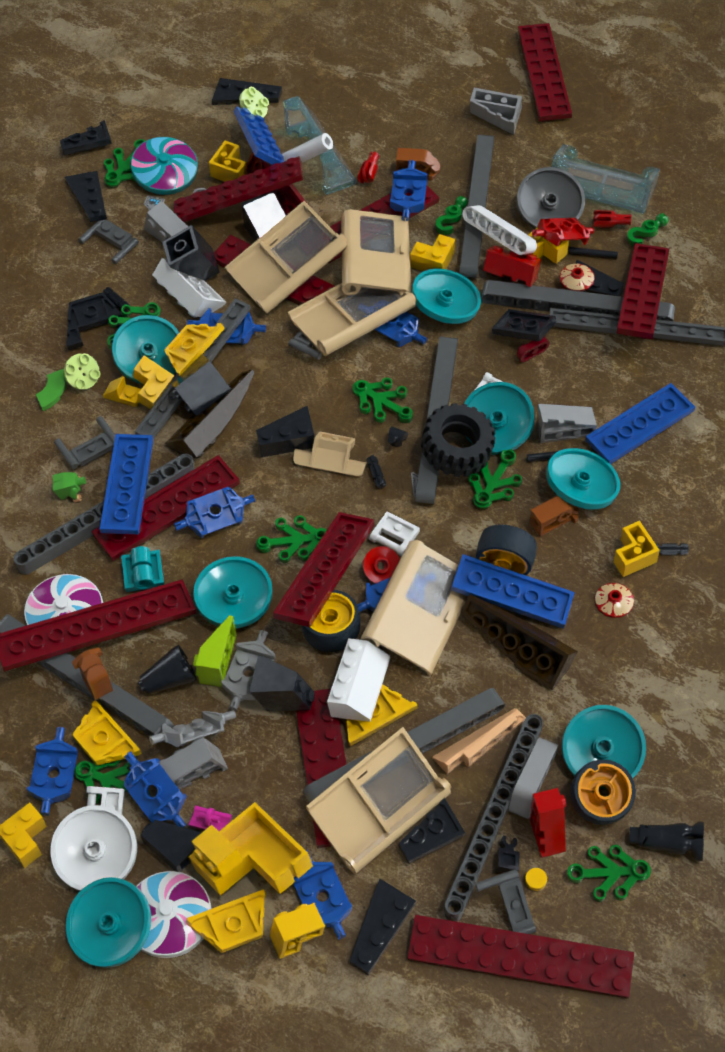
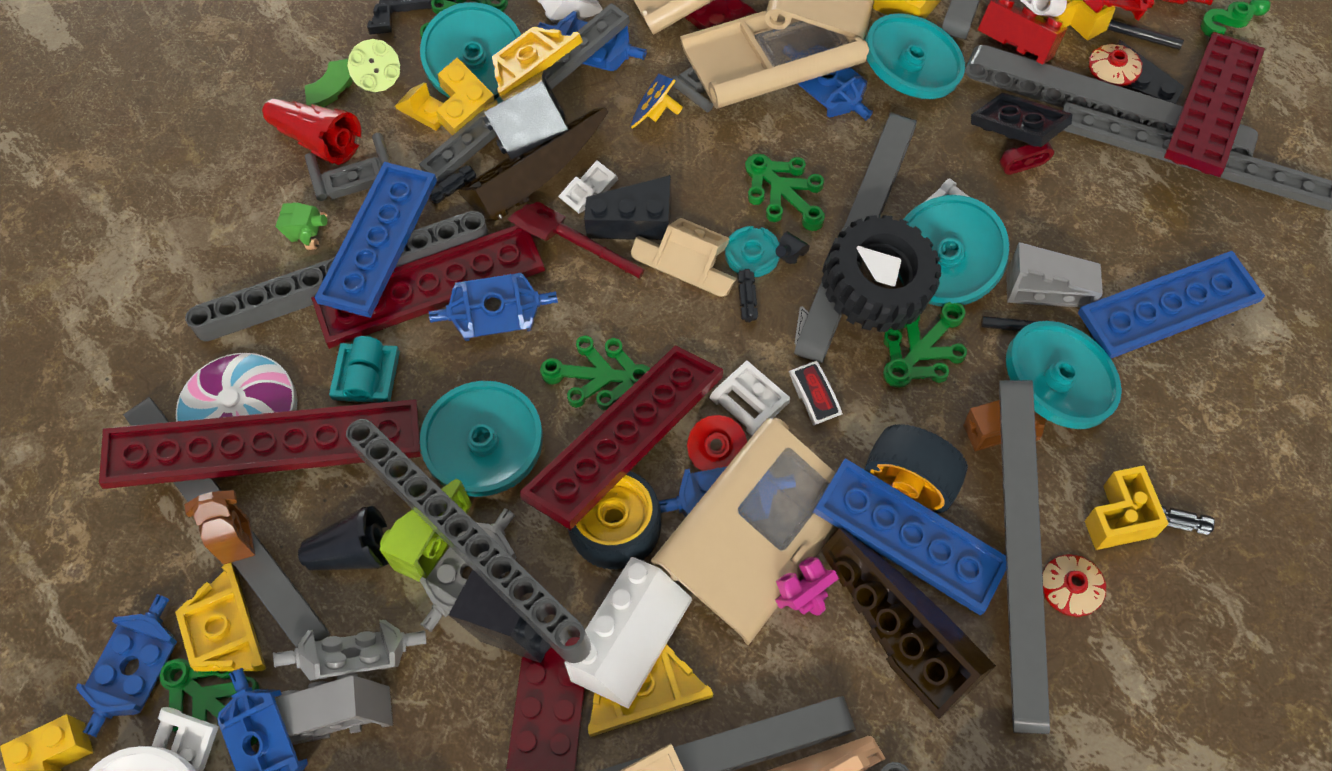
camera: 15 degrees right, 5 degrees up
none -> red cone [262,99,361,165]
none -> dark grey beam [346,419,591,663]
none -> black axle [429,165,476,204]
none -> dark red piece [508,202,645,279]
none -> white slope [558,160,618,213]
none -> shield [631,74,683,129]
none -> teal tile [725,226,780,277]
none -> dark pink hips [775,557,839,616]
none -> slope [789,361,843,425]
none -> white sticker [857,246,901,286]
none -> dark grey beam [999,380,1050,734]

